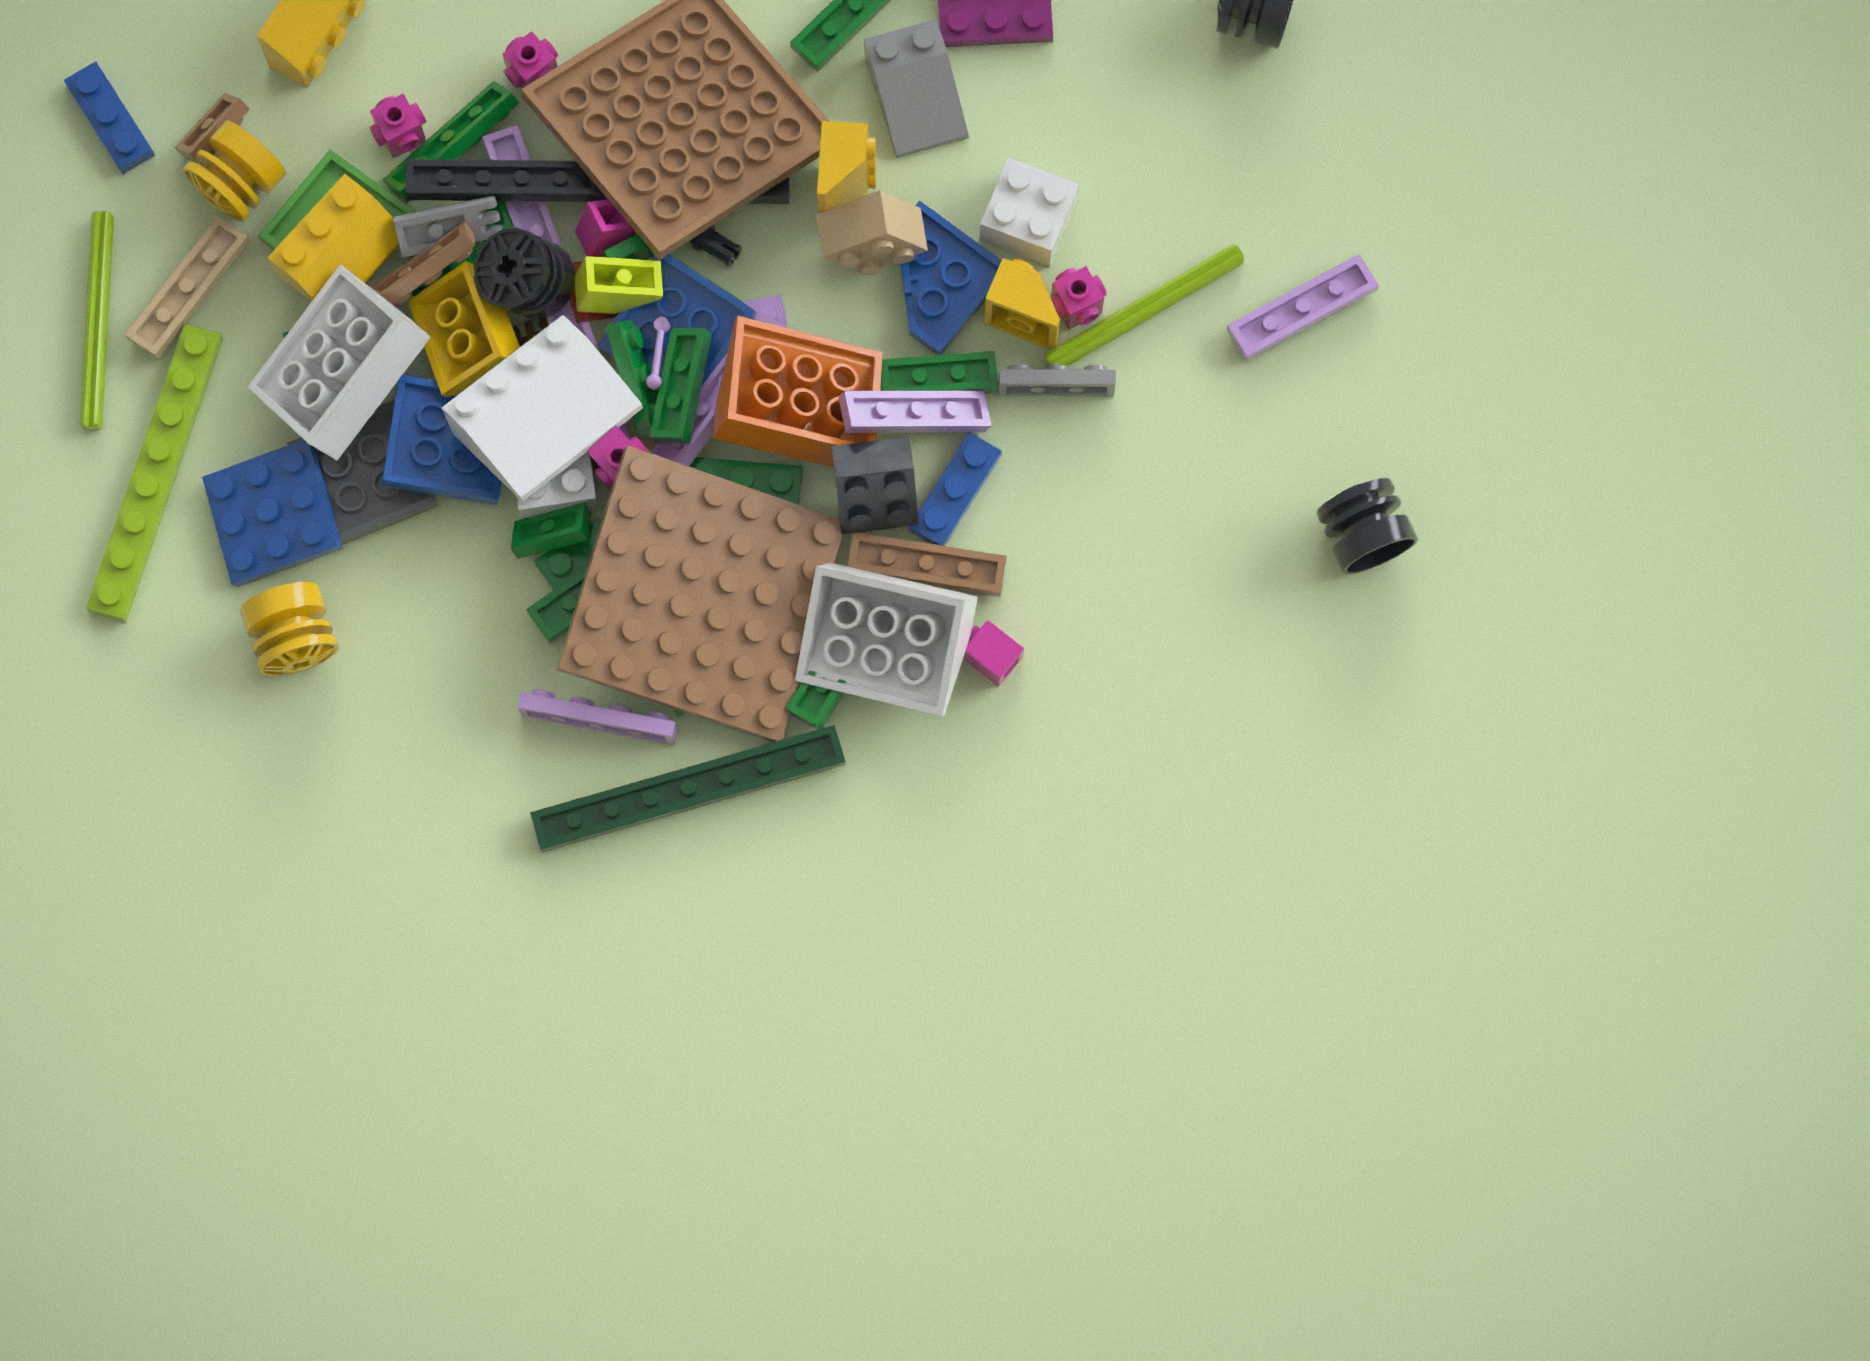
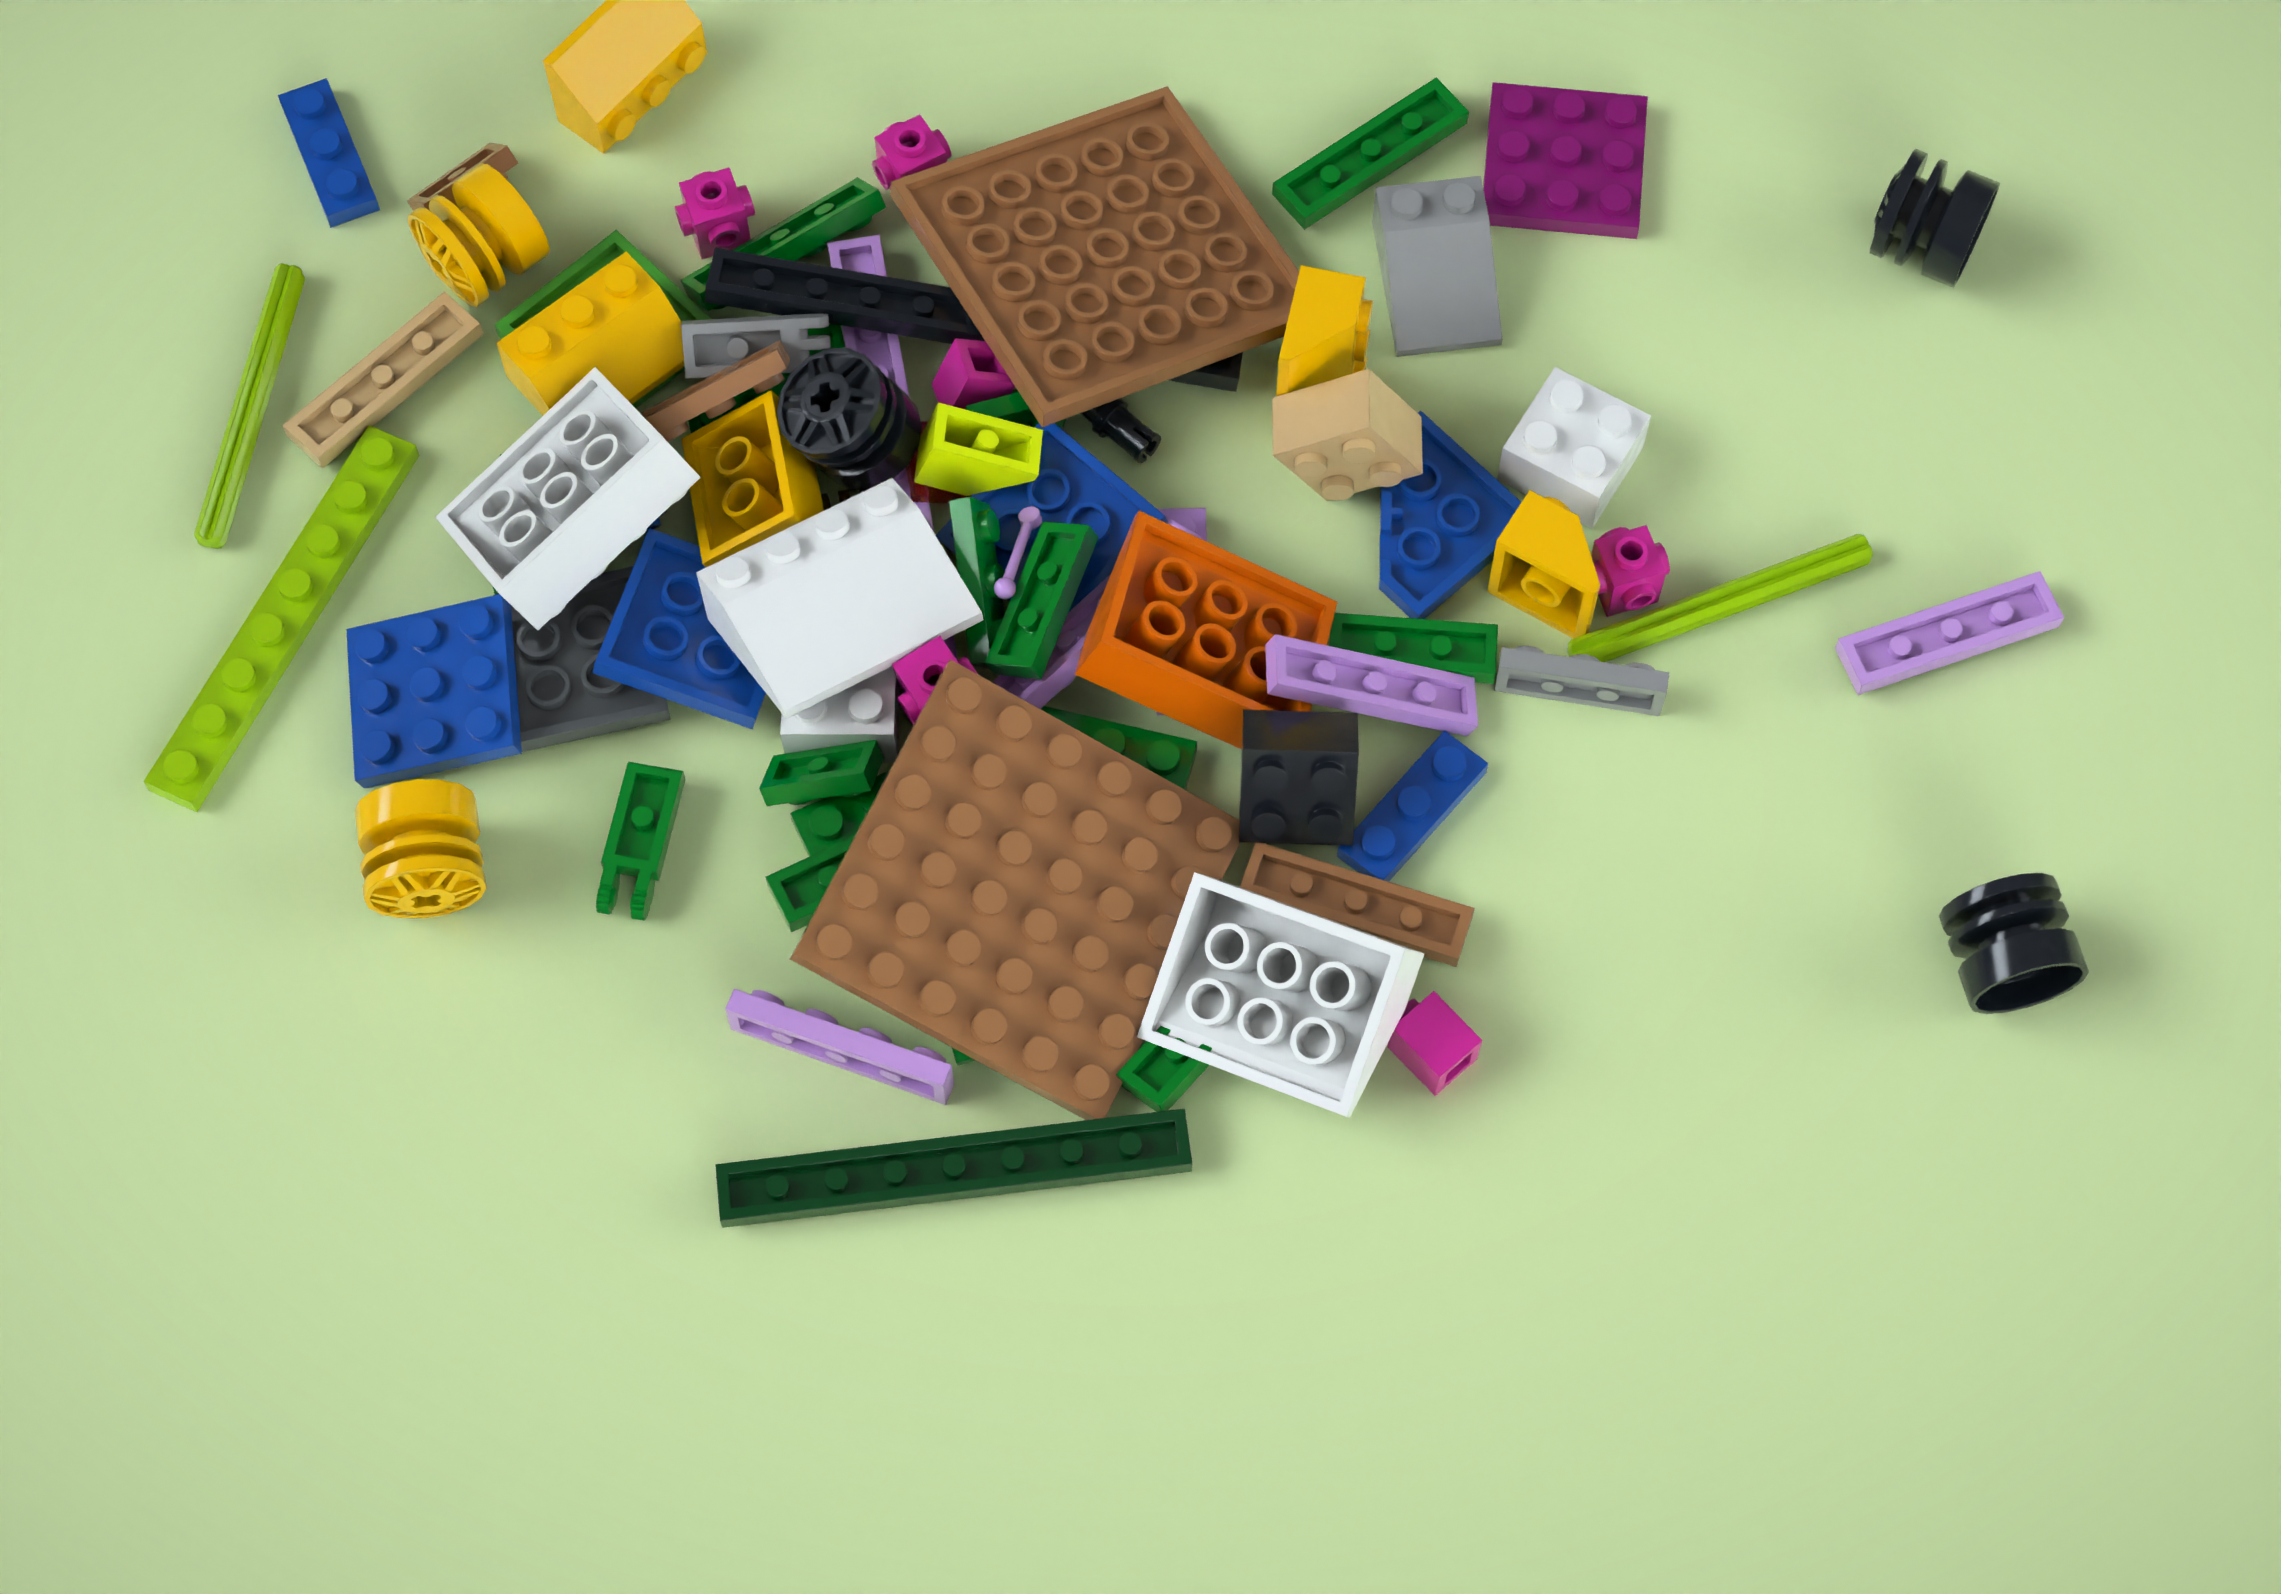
camera: 10 degrees right, 10 degrees down
none -> green hinge [596,762,686,921]

